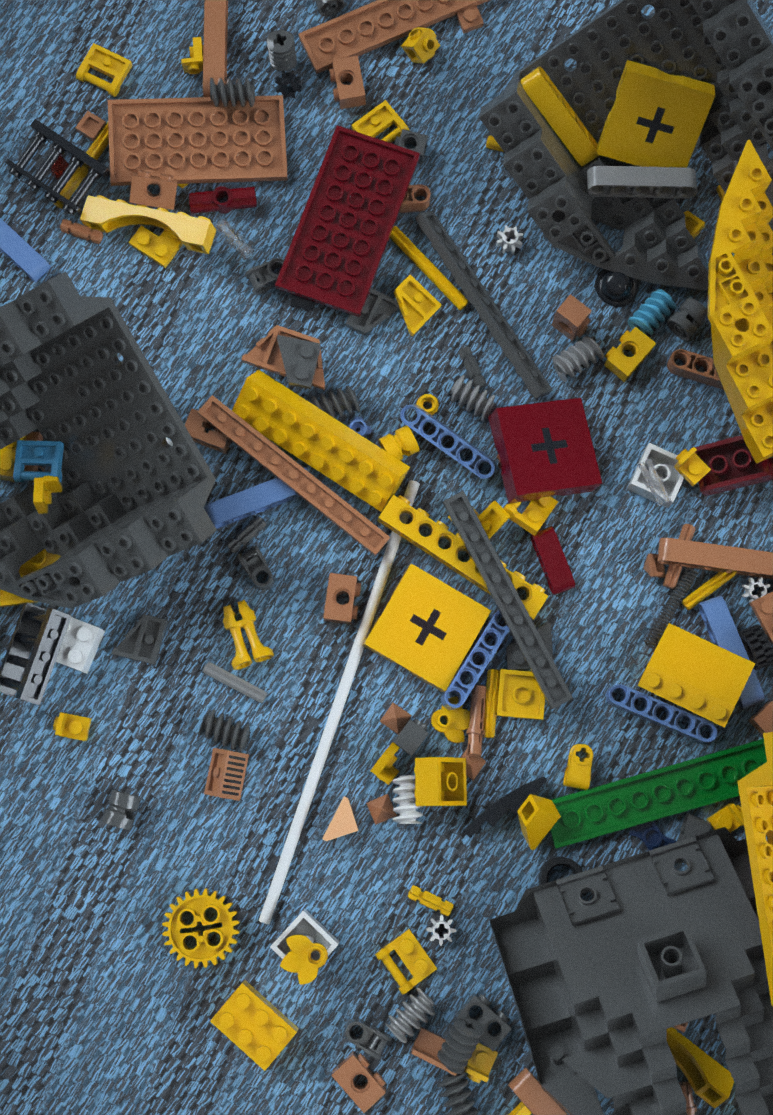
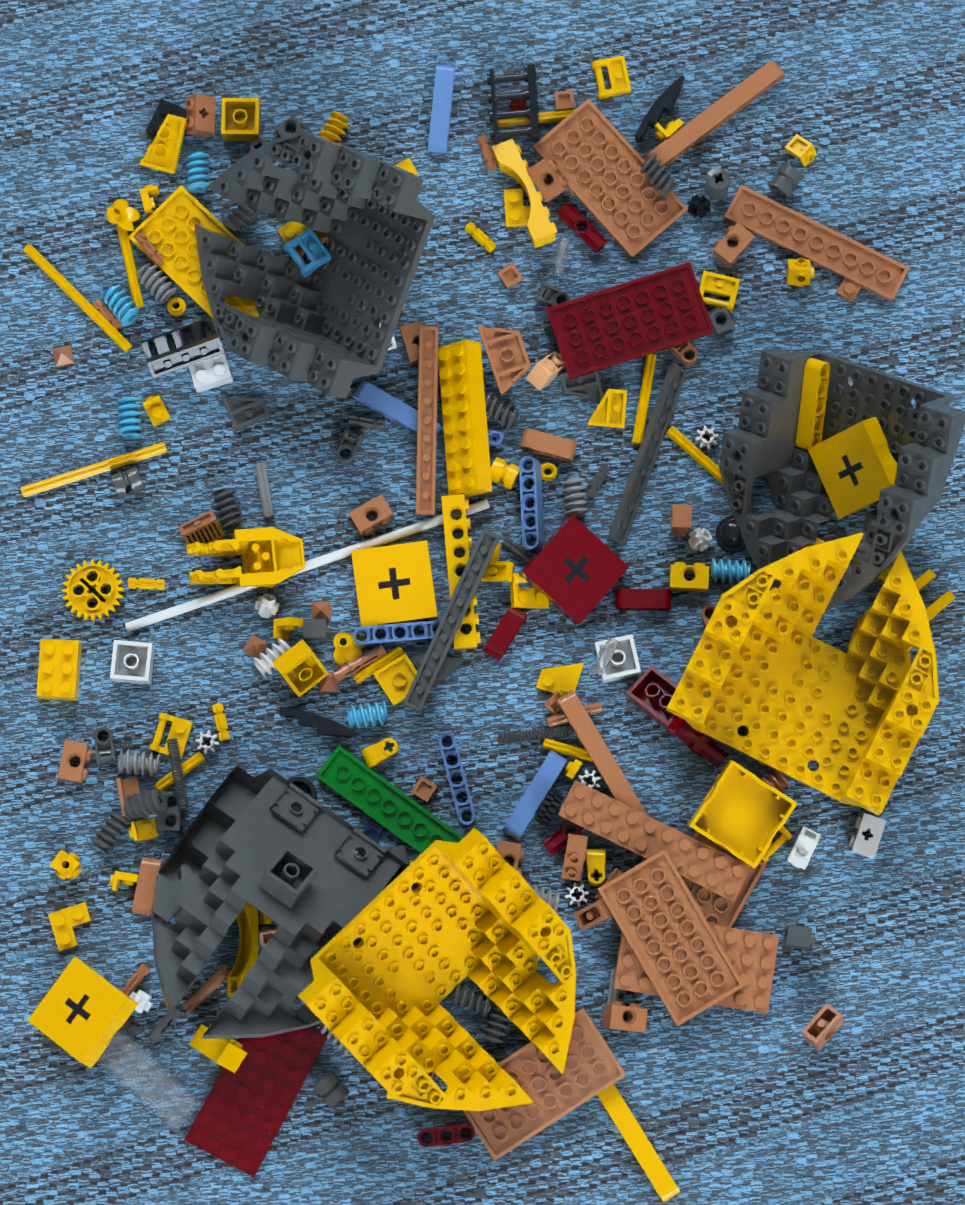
camera: 55 degrees right, 0 degrees up
yellow bracket [33,476,62,514] -> none
yellow piece [222,600,274,670] -> none
dark grey wing [277,335,321,389] -> none
yellow plate [280,935,328,985] -> none
light nougat slope [322,796,359,841] -> none
yellow slope [517,794,561,850] -> none
light grey piece [553,336,604,382] -> none
light grey beam [587,166,698,198] -> none
yellow slope [637,623,755,728] -> none
yellow bracket [674,447,711,486] -> none
none -> yellow axle [21,442,167,497]
none -> medium azure piece [117,397,141,438]
none -> yellow axle [128,578,166,590]
none -> yellow axle [154,752,205,791]
none -> dark grey piece [167,738,190,812]
none -> yellow connector [186,527,305,588]
none -> white gear [254,594,280,618]
none -> medium azure piece [347,701,388,730]
none -> nougat plate [411,776,438,803]
none -> yellow axle [465,222,496,253]
none -> nougat plate [497,263,523,290]
none -> dark grey axle [502,537,533,564]
none -> nougat beam [519,428,577,462]
none -> light nougat slope [526,351,565,391]
none -> yellow wing [536,663,584,696]
none -> yellow plate [564,759,582,781]
none -> dark red beam [615,589,671,611]
none -> black slope [635,76,685,143]
none -> yellow axle [666,426,724,486]
none -> white gear [688,527,712,552]

